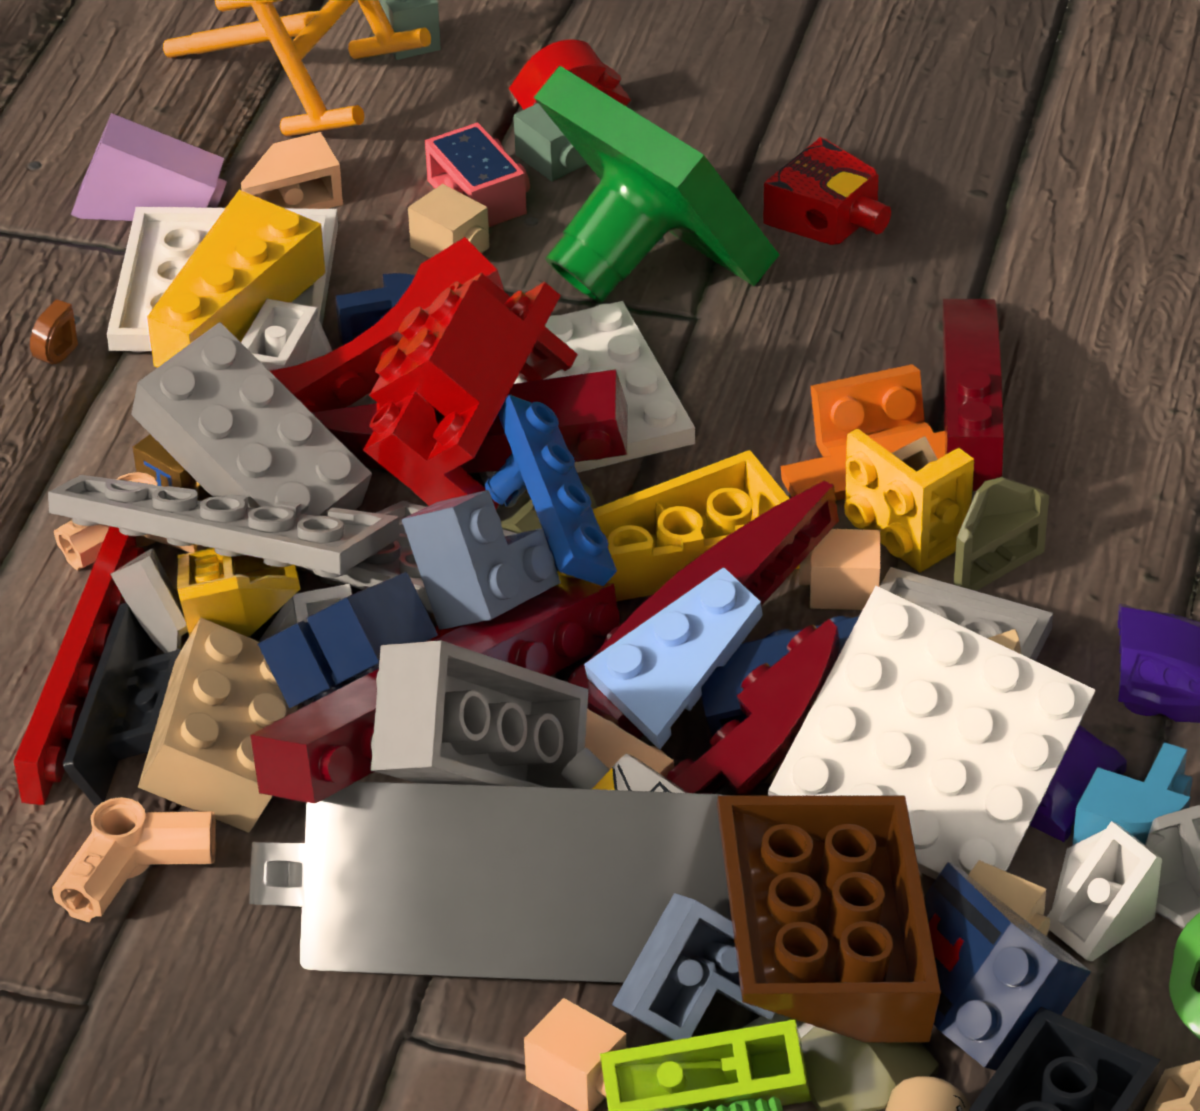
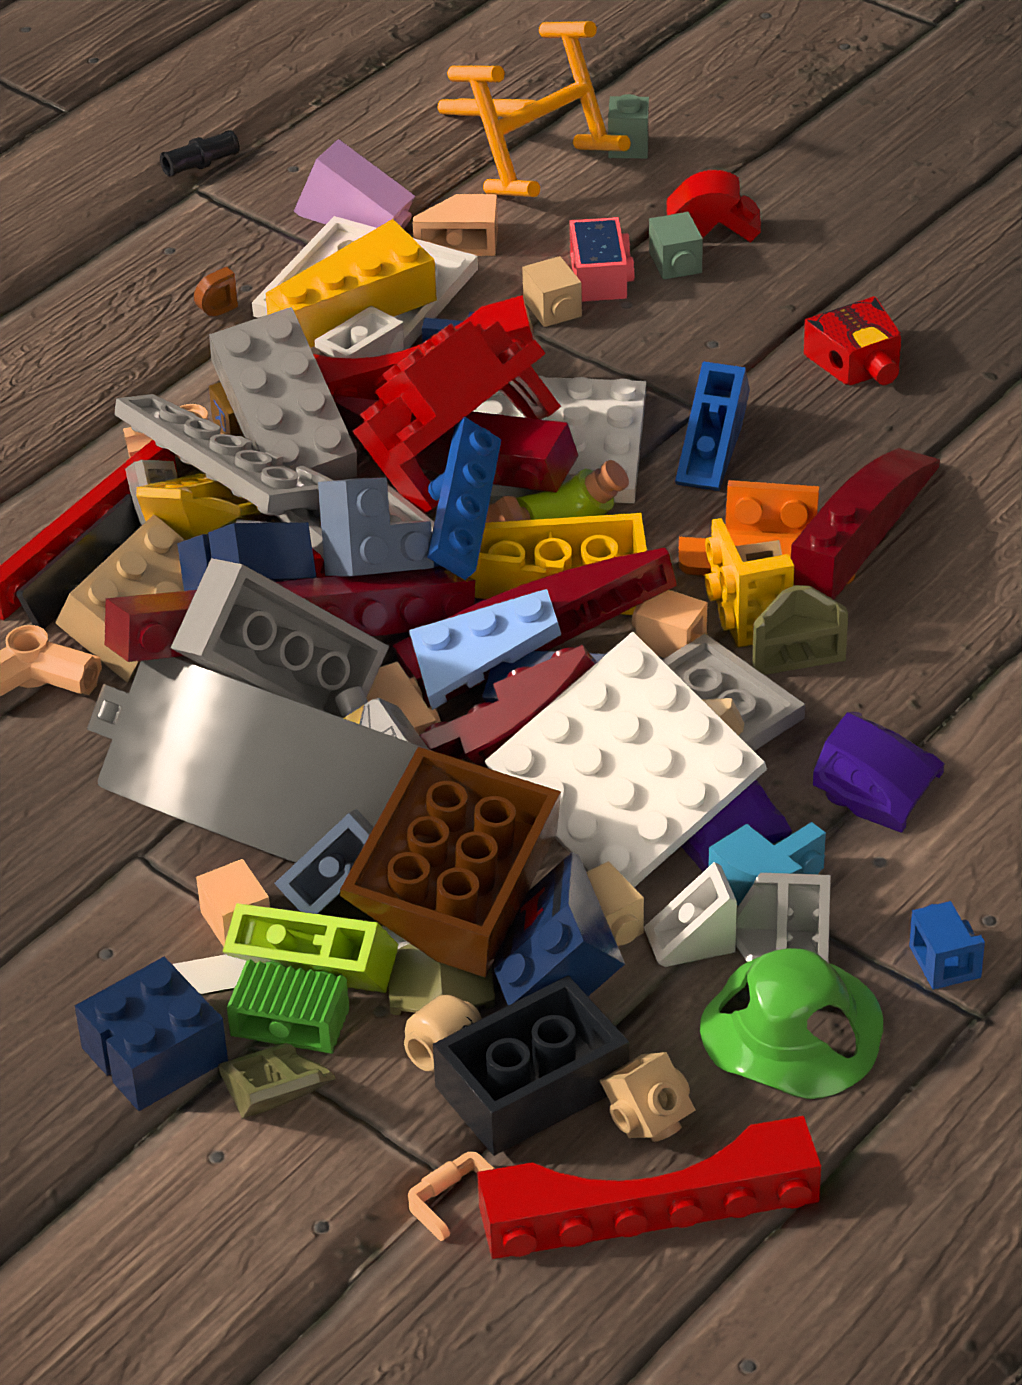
camera: 25 degrees right, 0 degrees up
green piece [534,66,779,304] -> none
none -> piece [485,460,629,523]
none -> blue slope [675,361,750,491]

